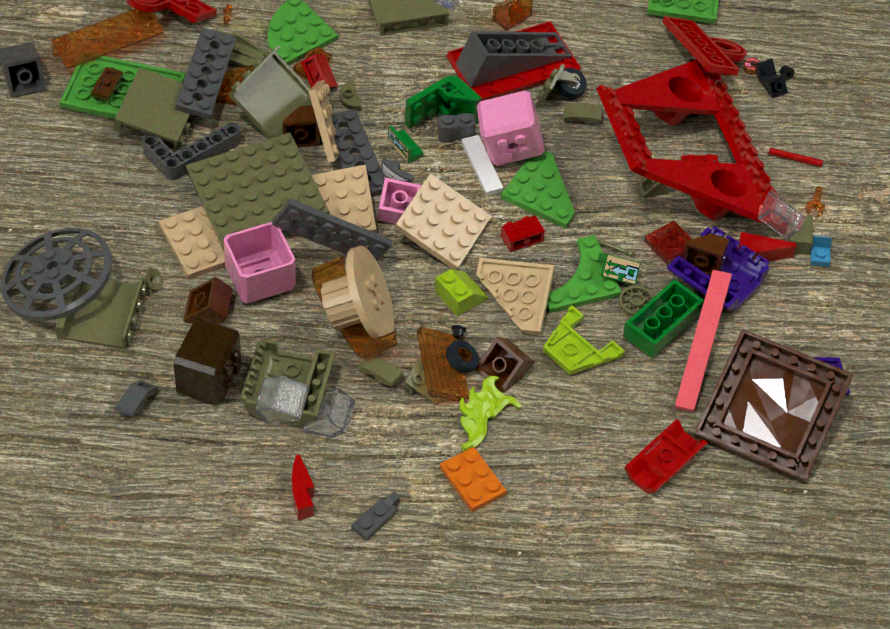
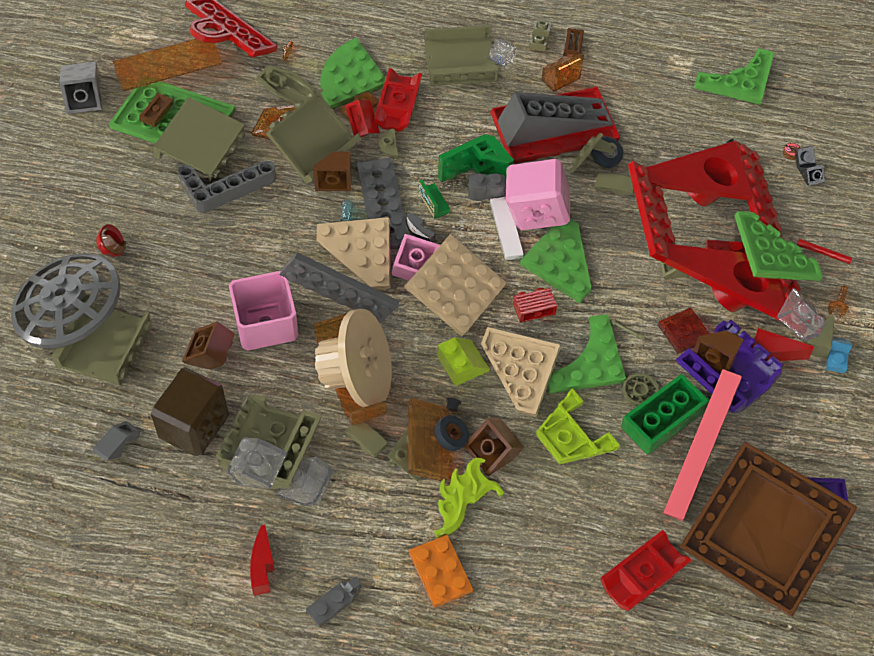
camera: 10 degrees right, 5 degrees up
olive plant [144,268,163,291] -> none
tan plate [159,206,225,280] -> none
dark grey plate [175,27,237,120] -> none
olive plate [186,132,330,251] -> none
tan plate [309,80,339,162] -> none
panel [598,253,641,285] -> none
red plate [662,16,747,76] -> none
black piece [779,65,795,80] -> none
none -> piece [96,224,126,257]
none -> clear light blue pin [340,200,355,222]
none -> red piece [374,68,422,132]
none -> bright green plate [734,211,823,281]

